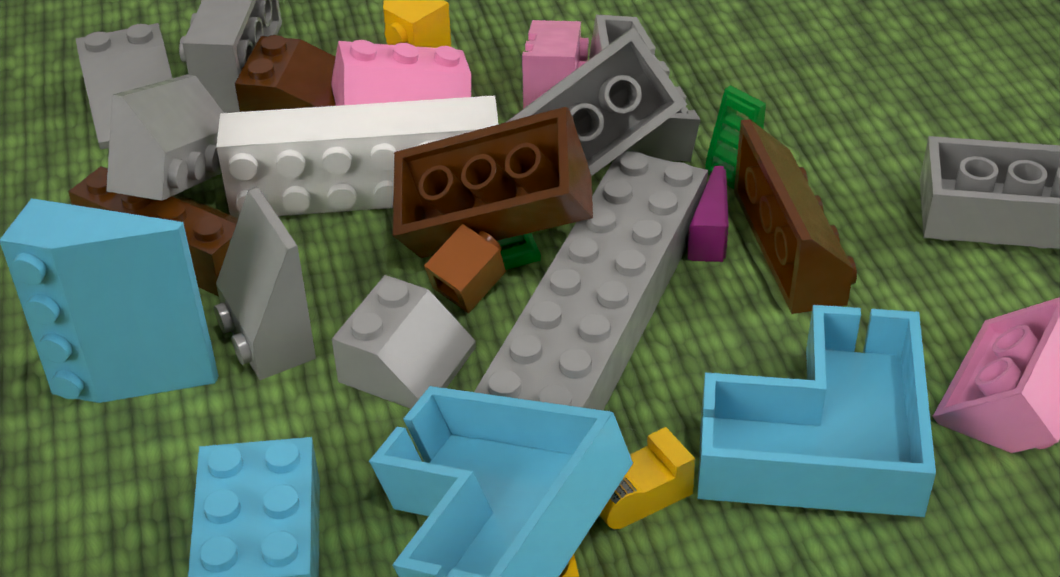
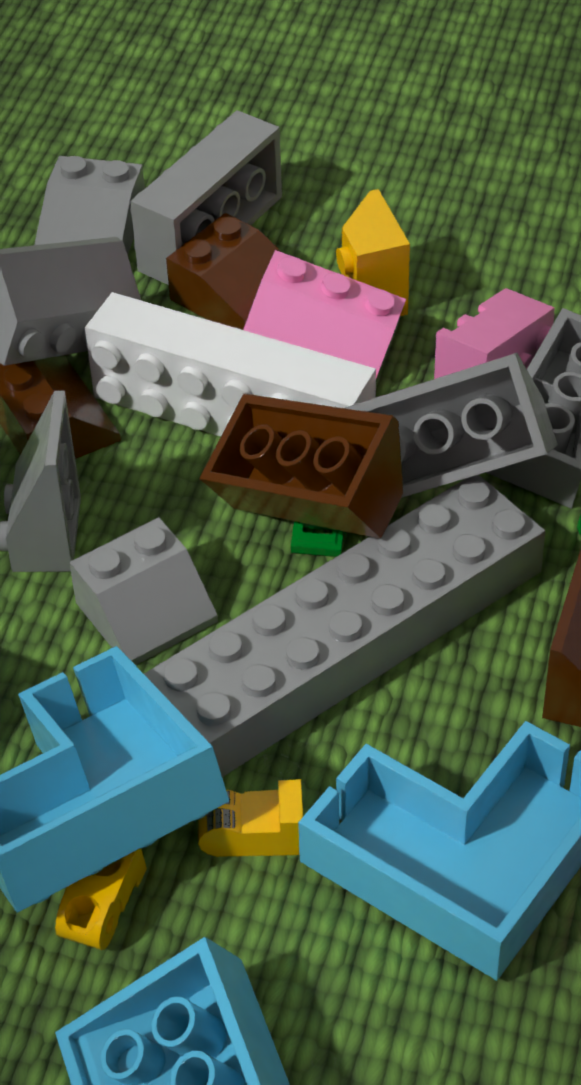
camera: 30 degrees right, 5 degrees up
dark orange brick [424,224,506,314] -> none
magenta slope [688,166,729,262] -> none

